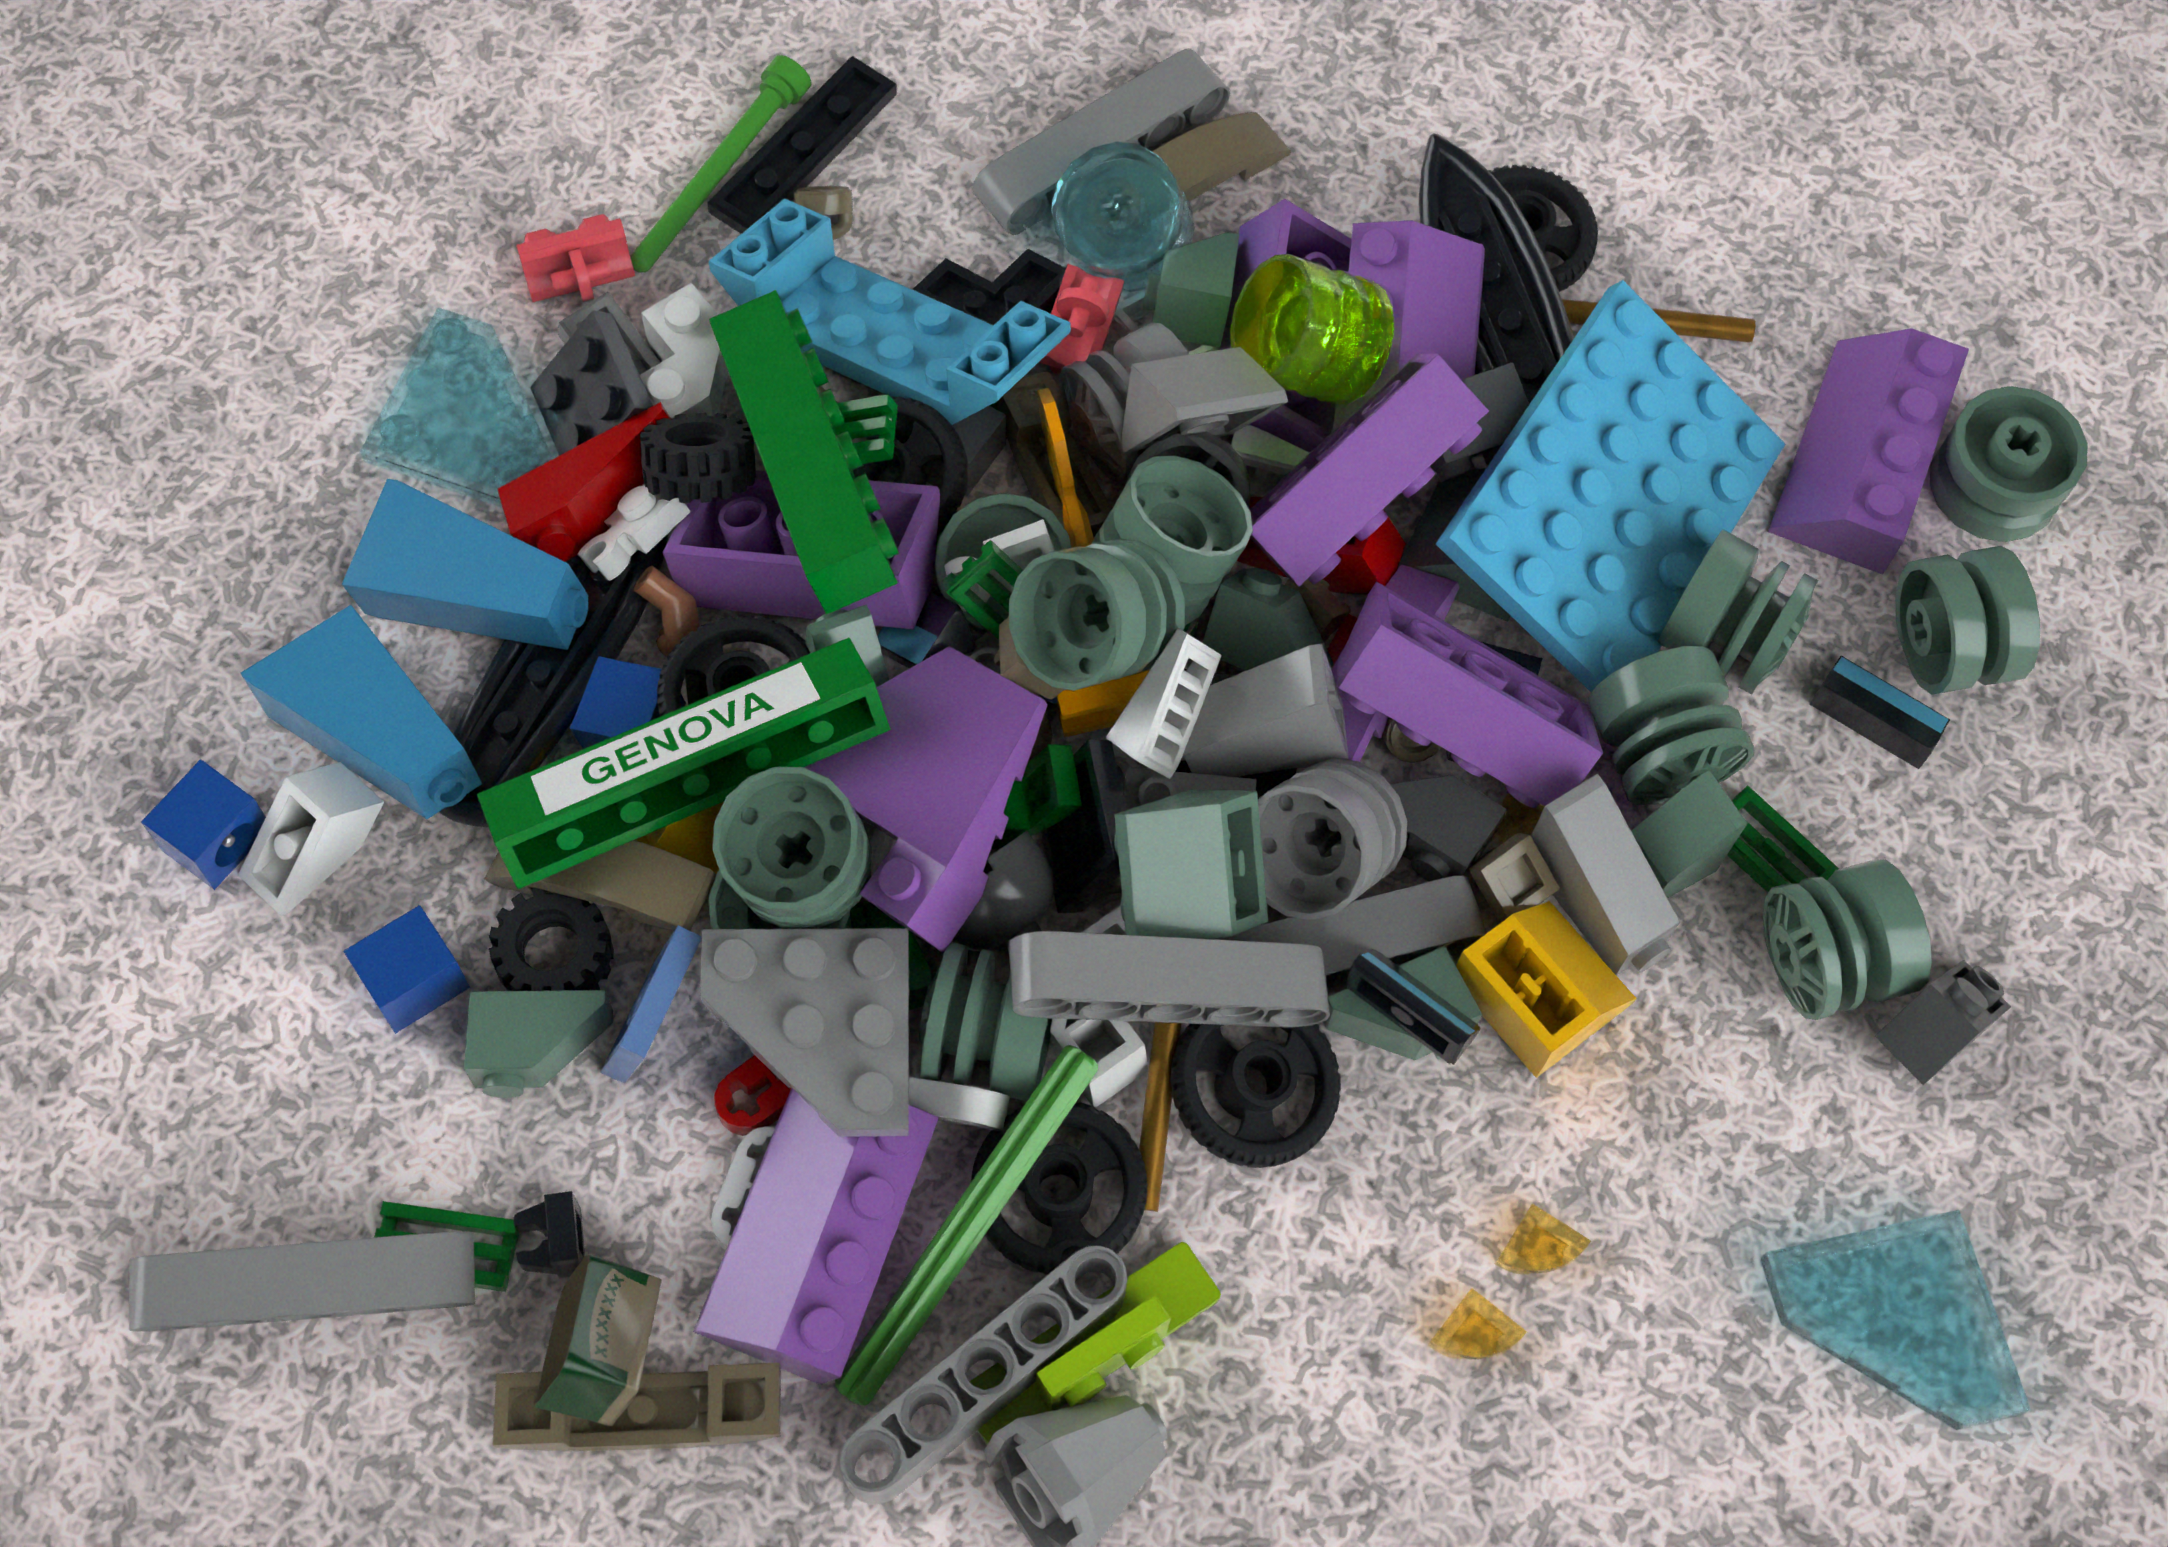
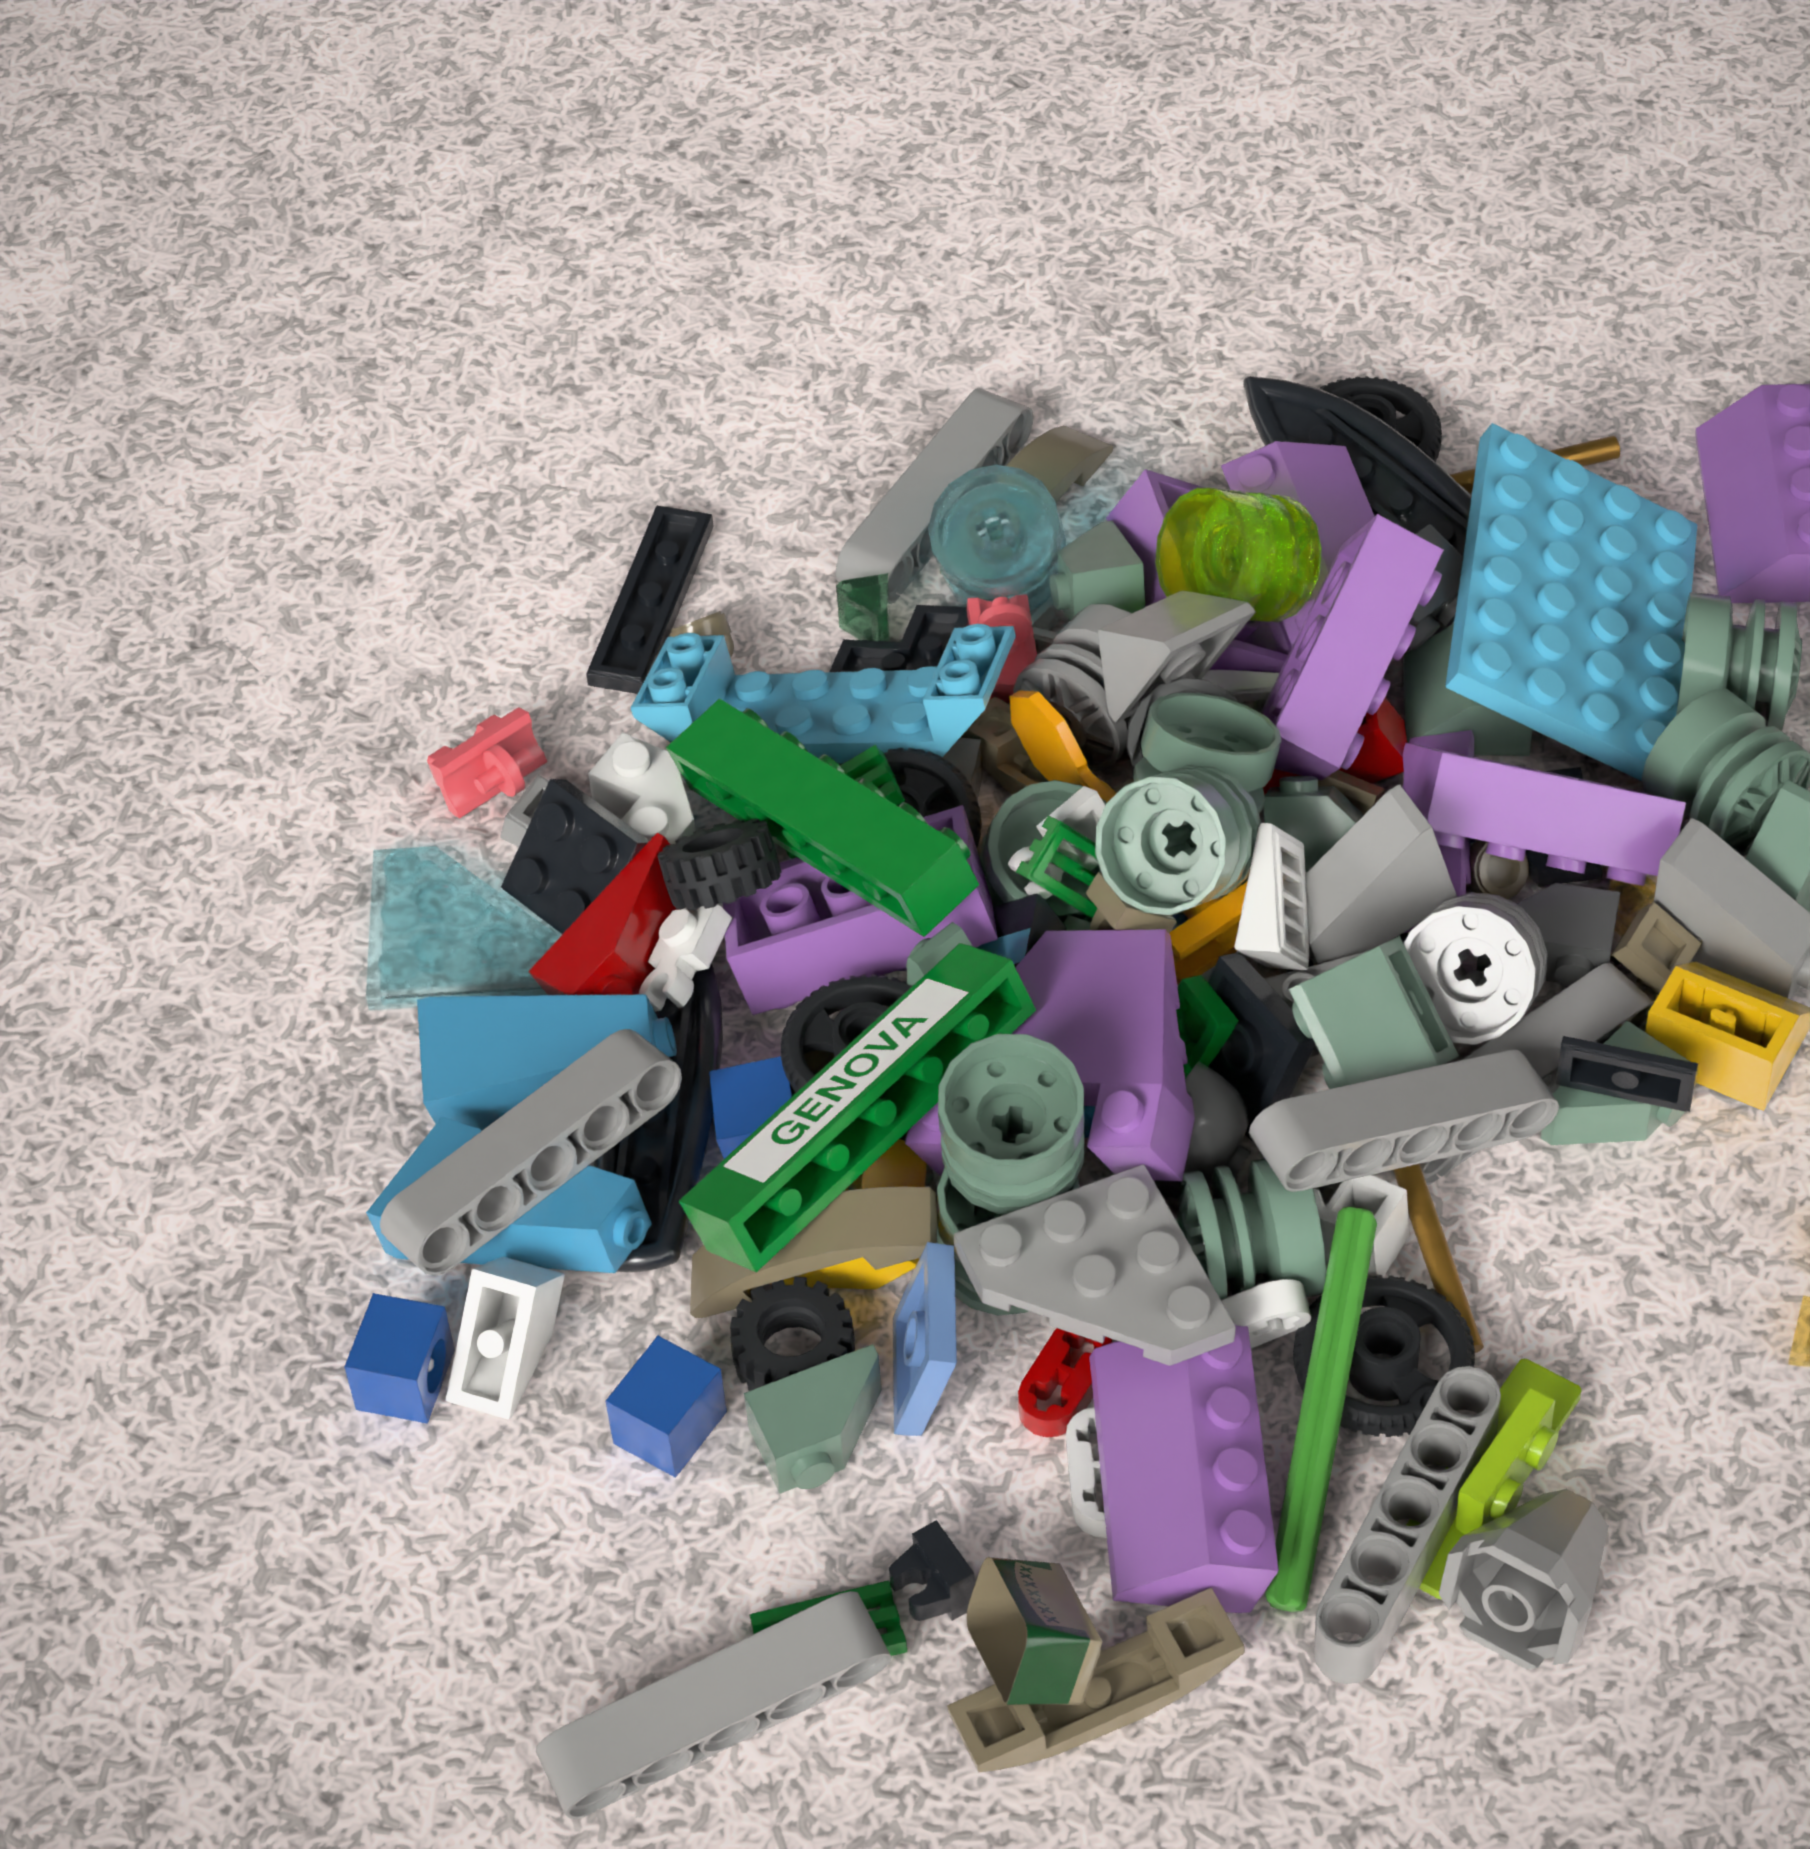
camera: 15 degrees left, 15 degrees down
bright green piece [630,55,812,273] -> none
nougat arm [633,566,700,657] -> none
black wheel [1170,1023,1341,1168] -> none
none -> light grey beam [380,1029,682,1276]
none -> clear green slope [836,573,891,641]

